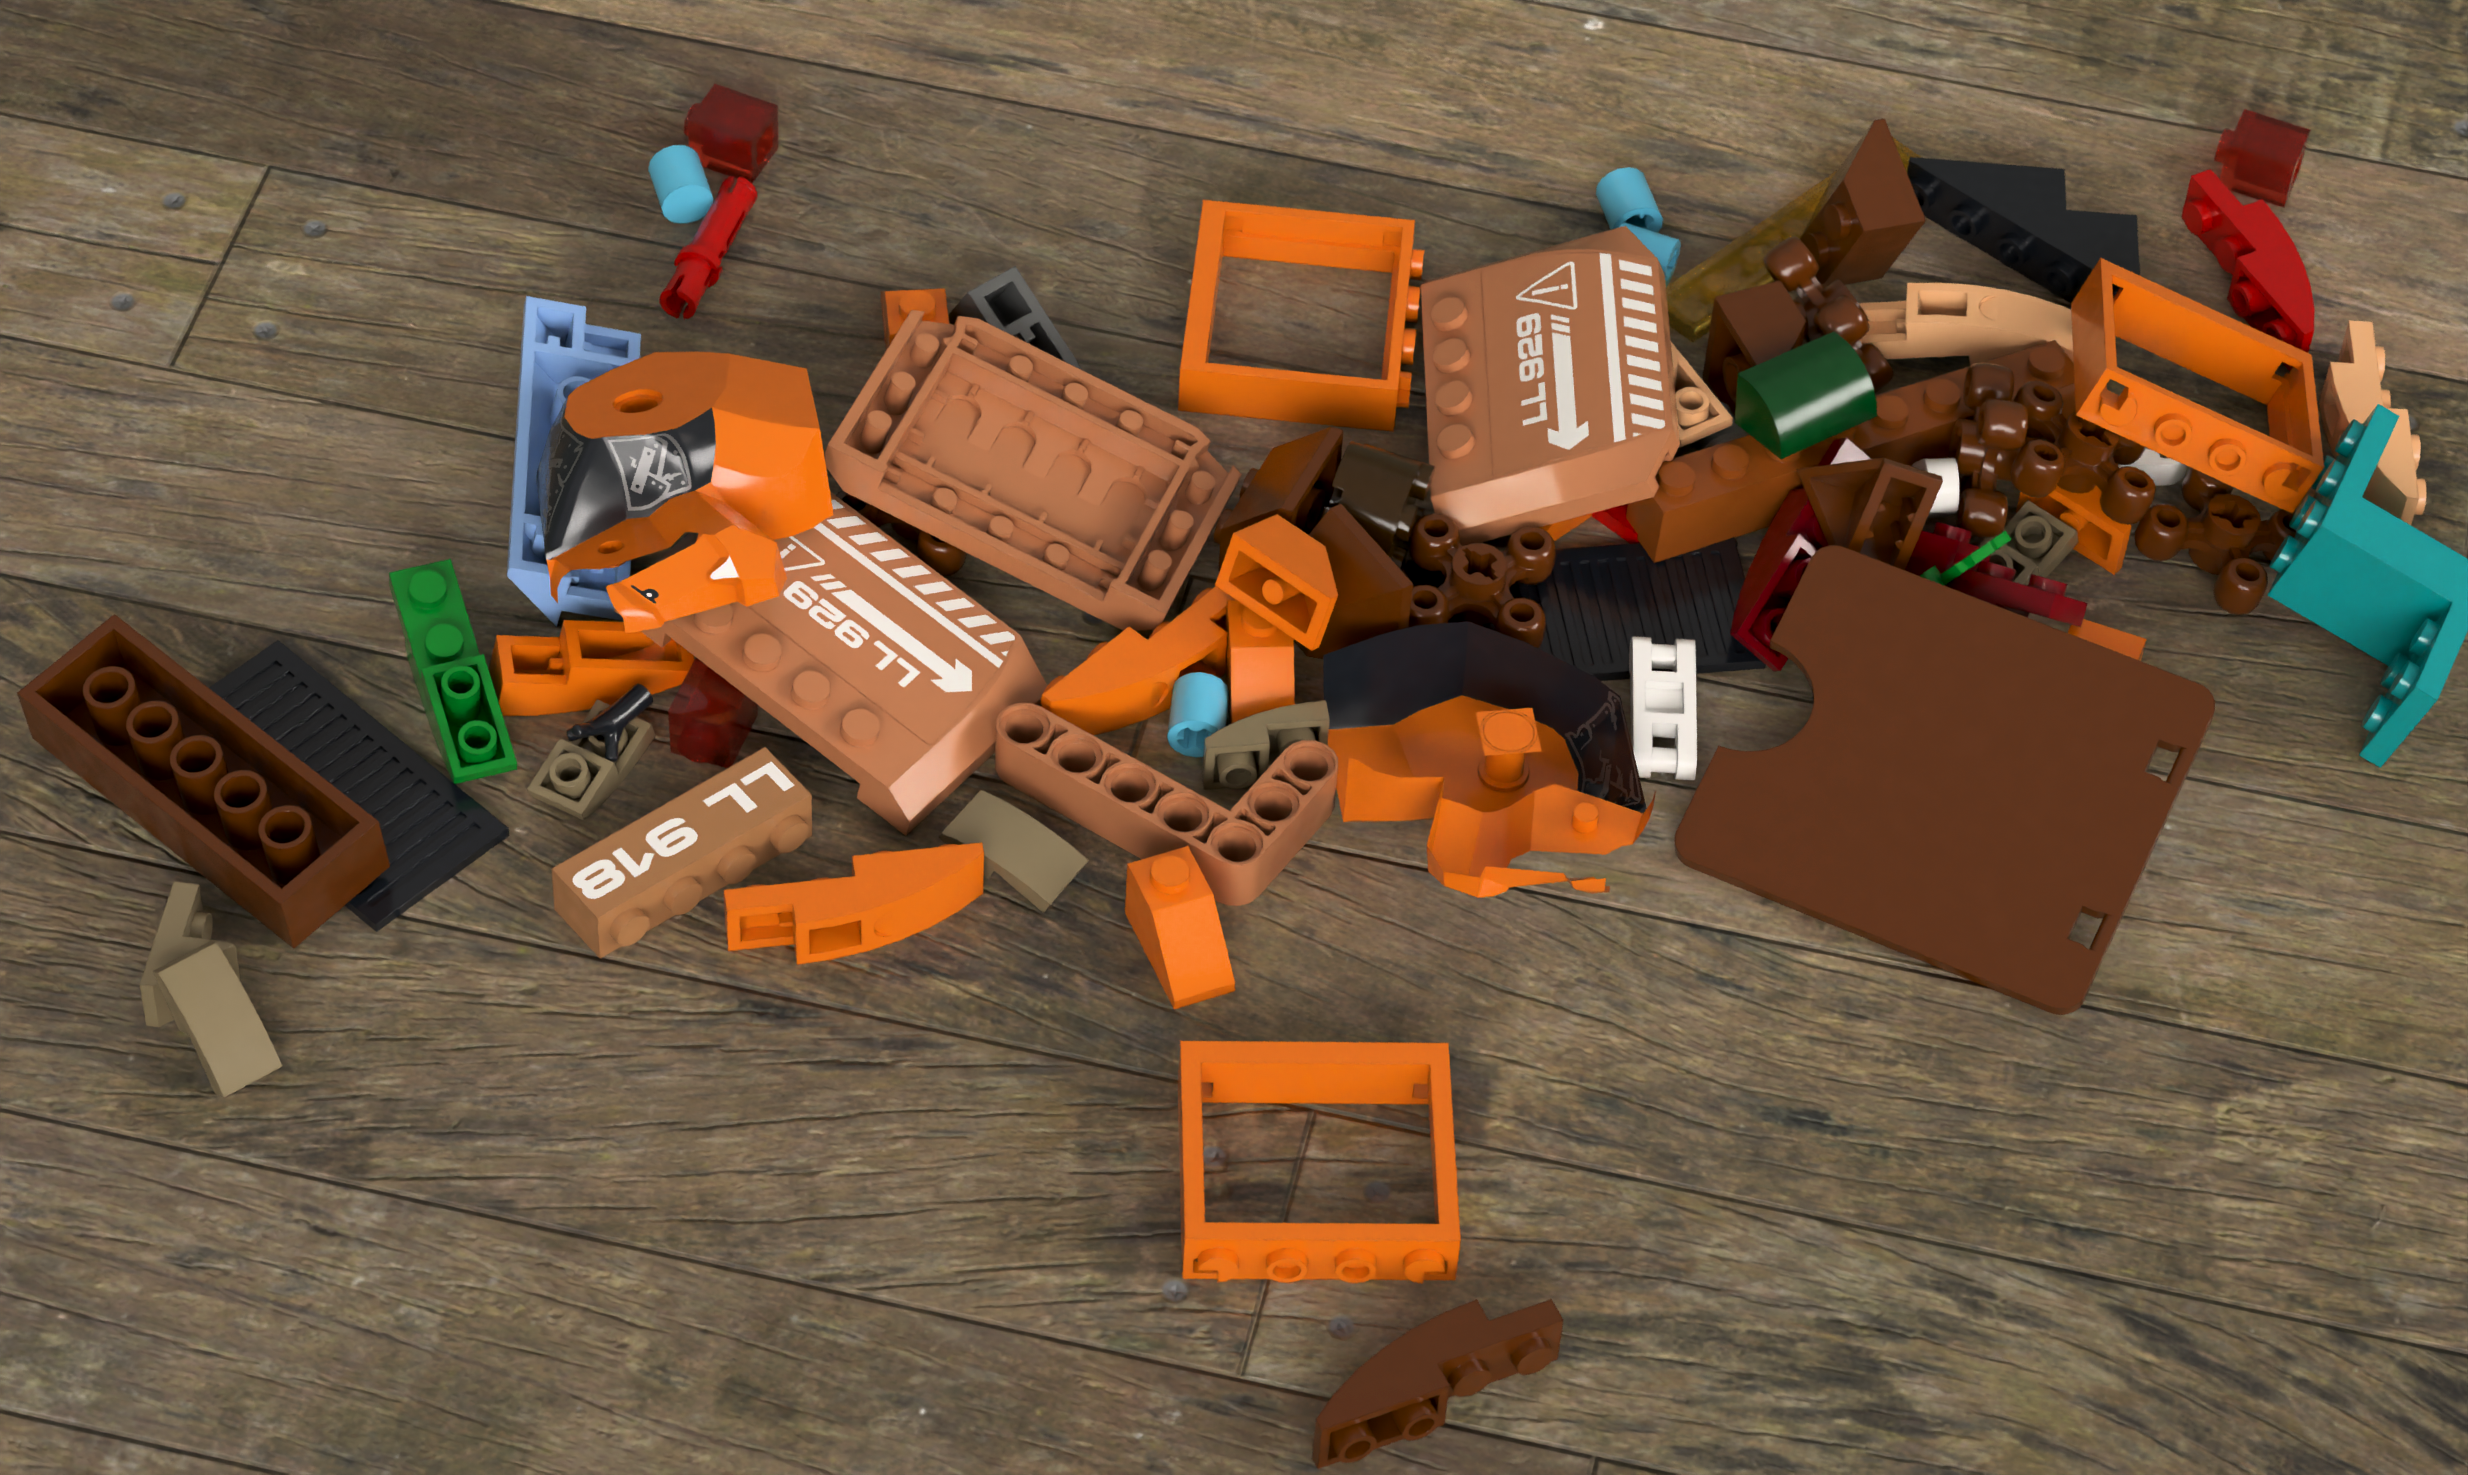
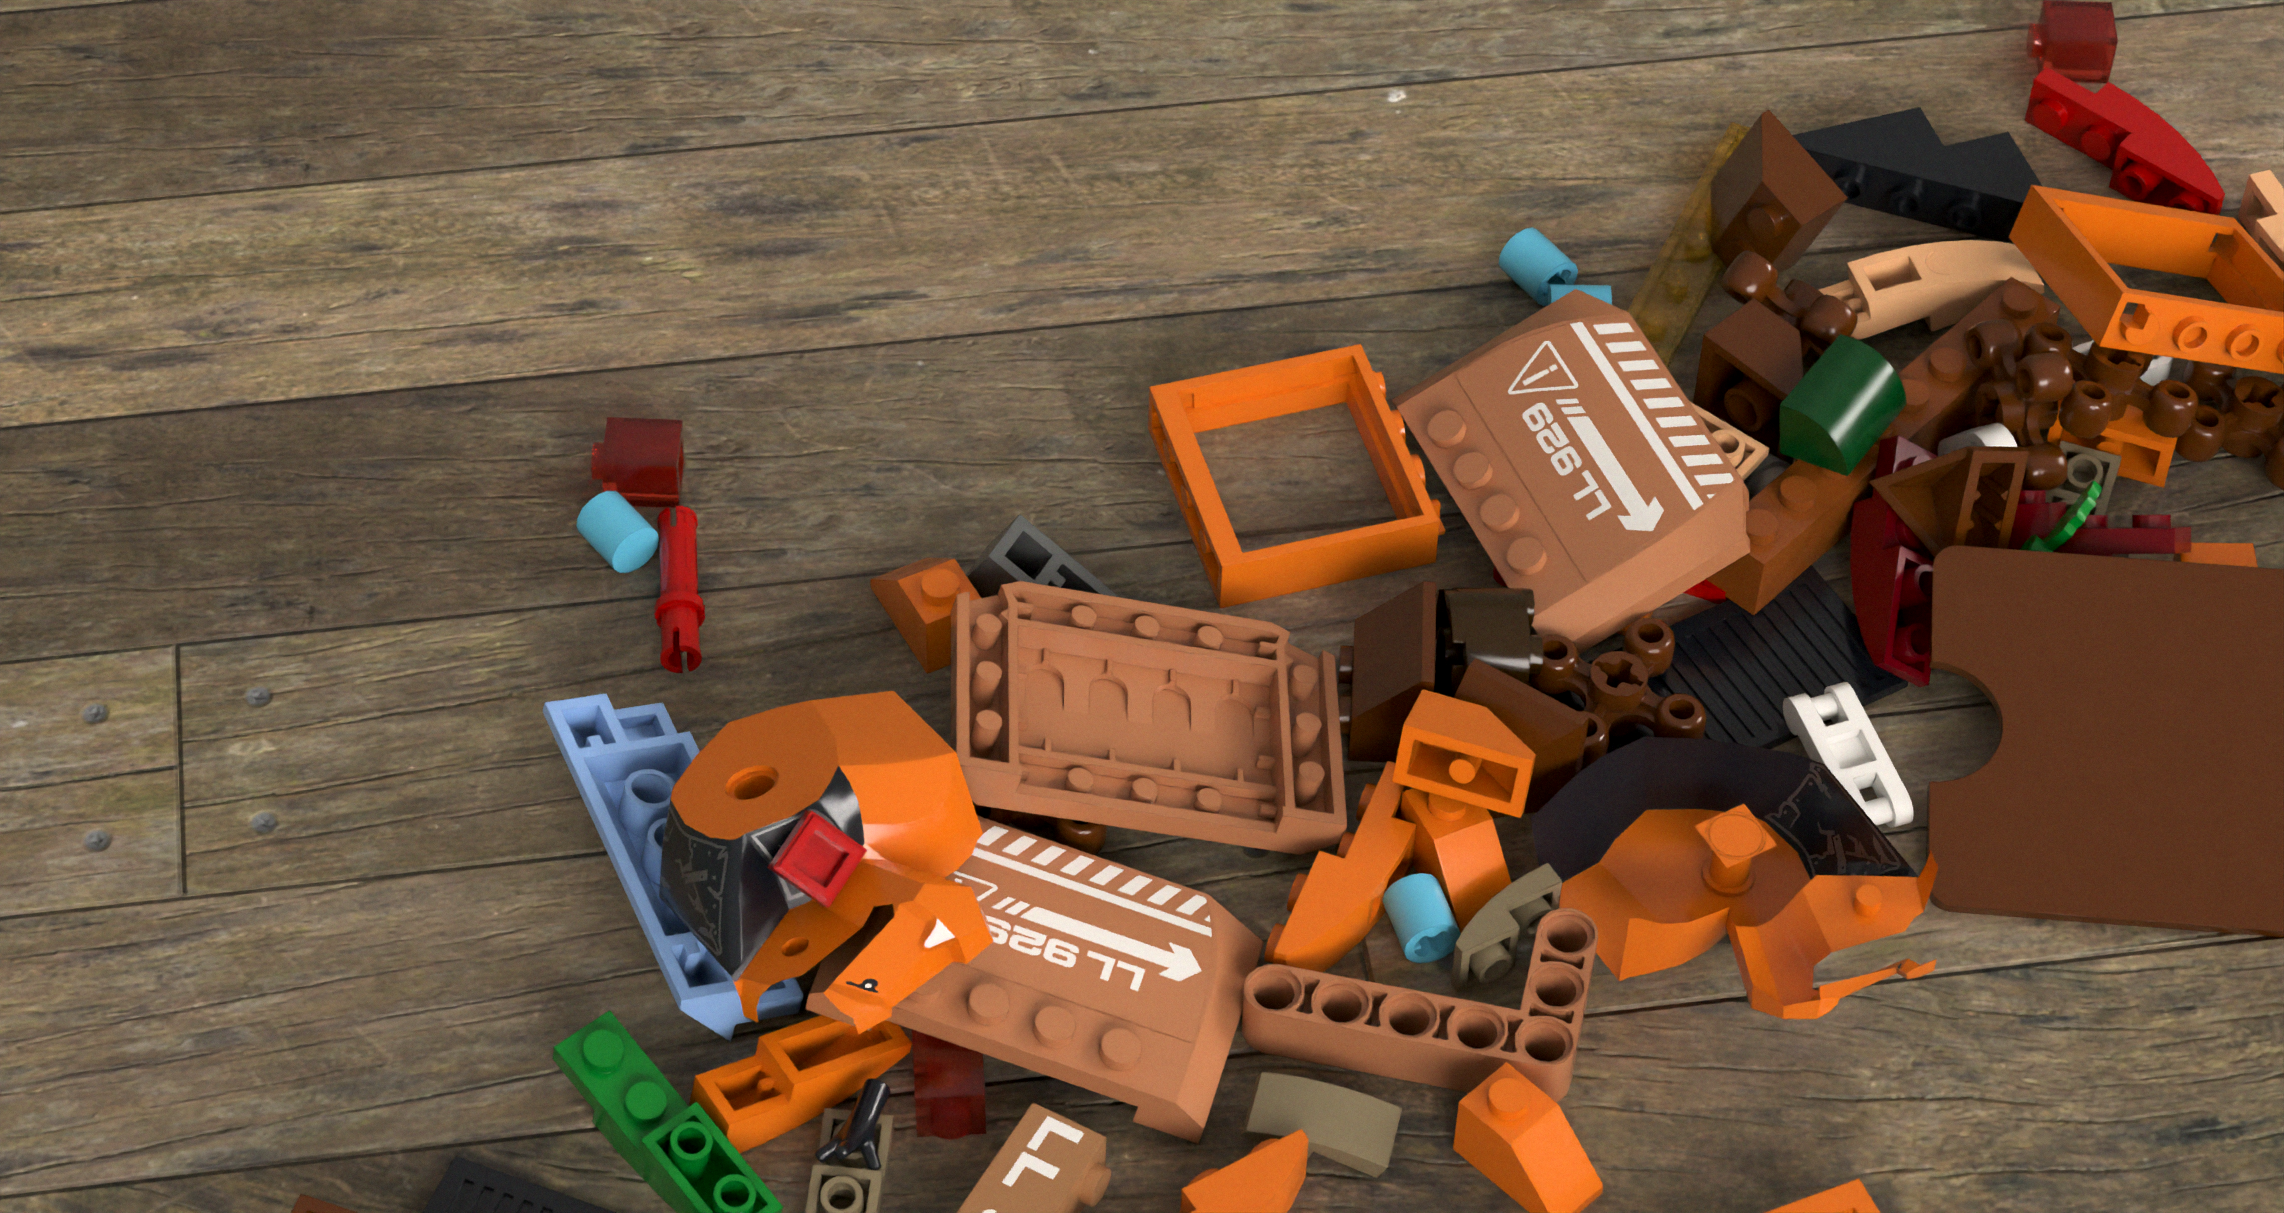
camera: 20 degrees left, 0 degrees up
none -> red tile [767,810,867,908]

